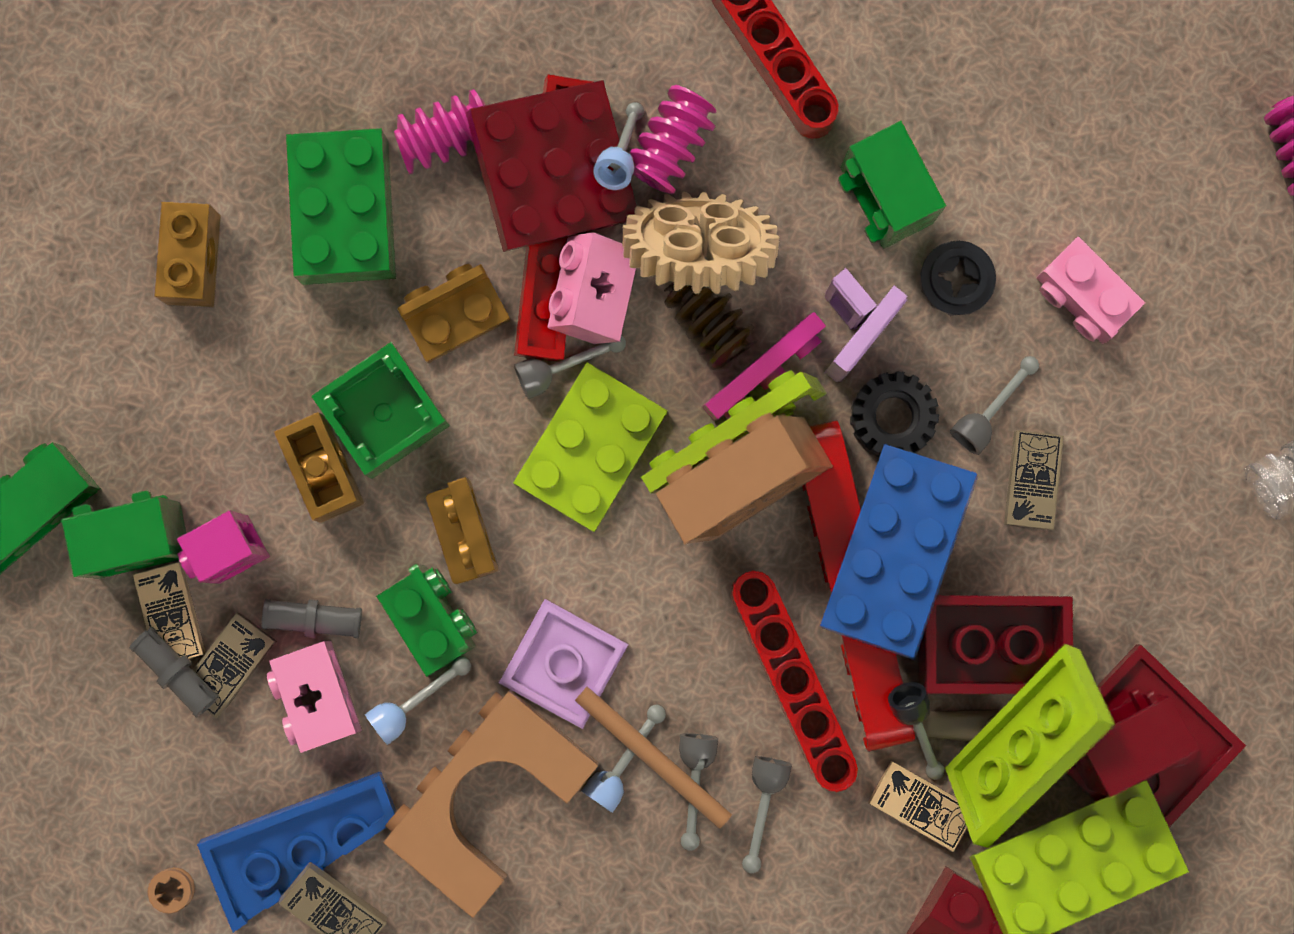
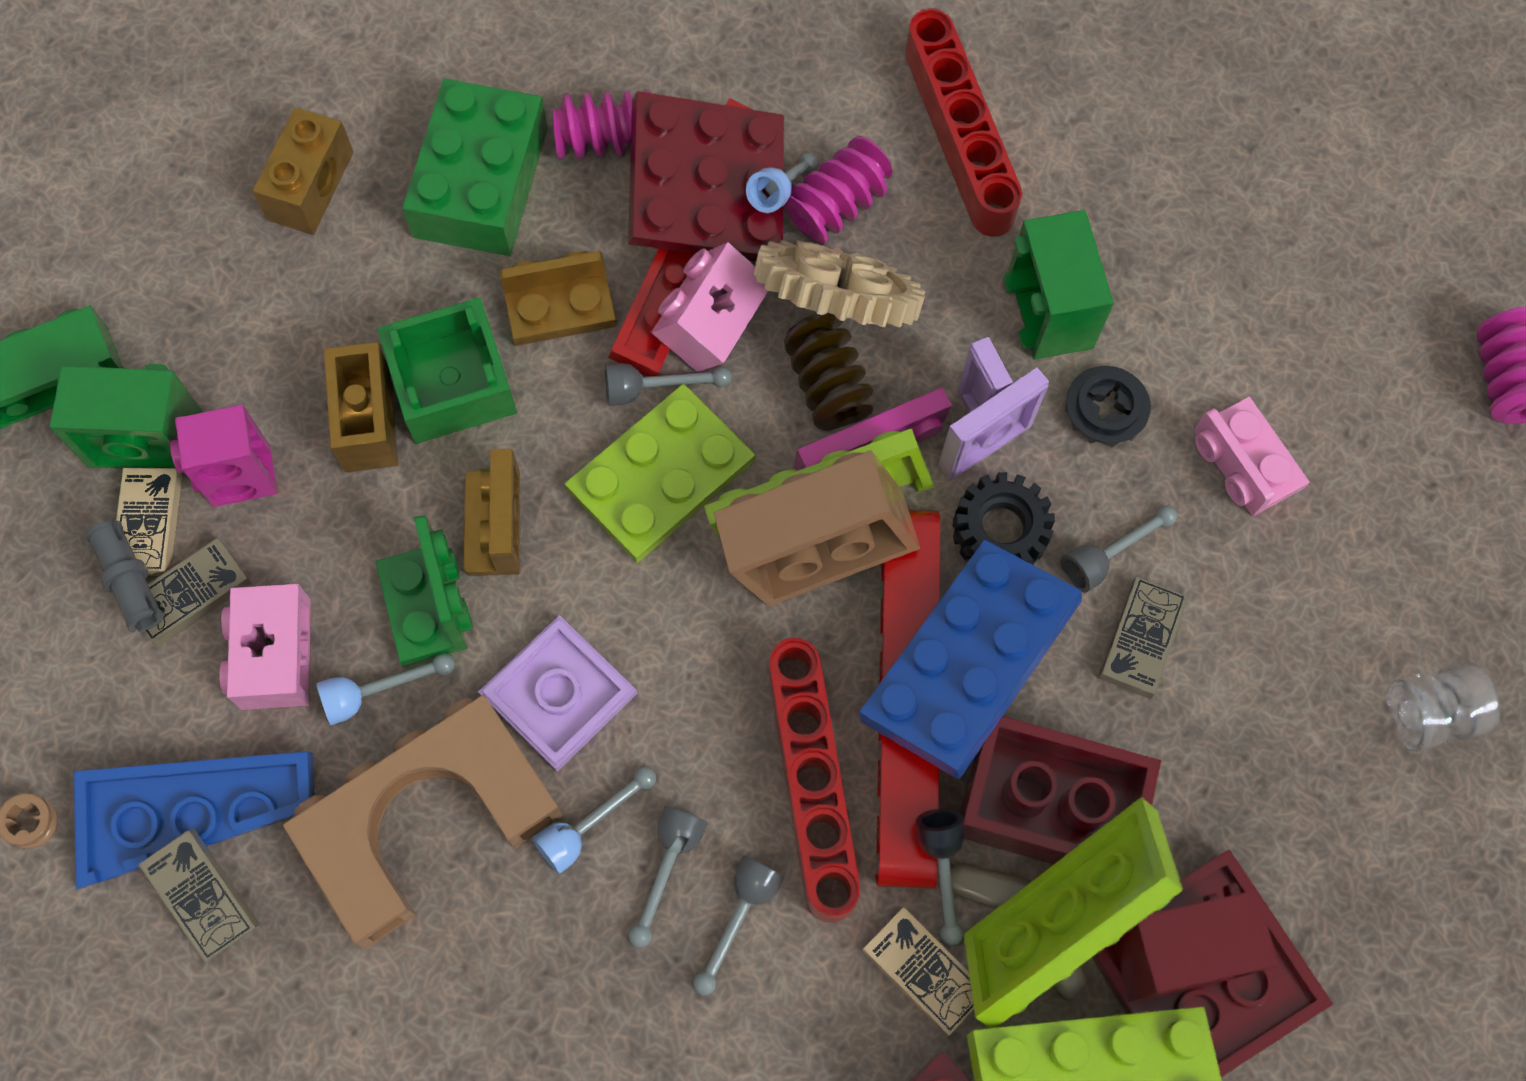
camera: 15 degrees right, 15 degrees down
dark grey pin [262,599,362,638] -> none
medium nougat bar [574,686,732,829] -> none

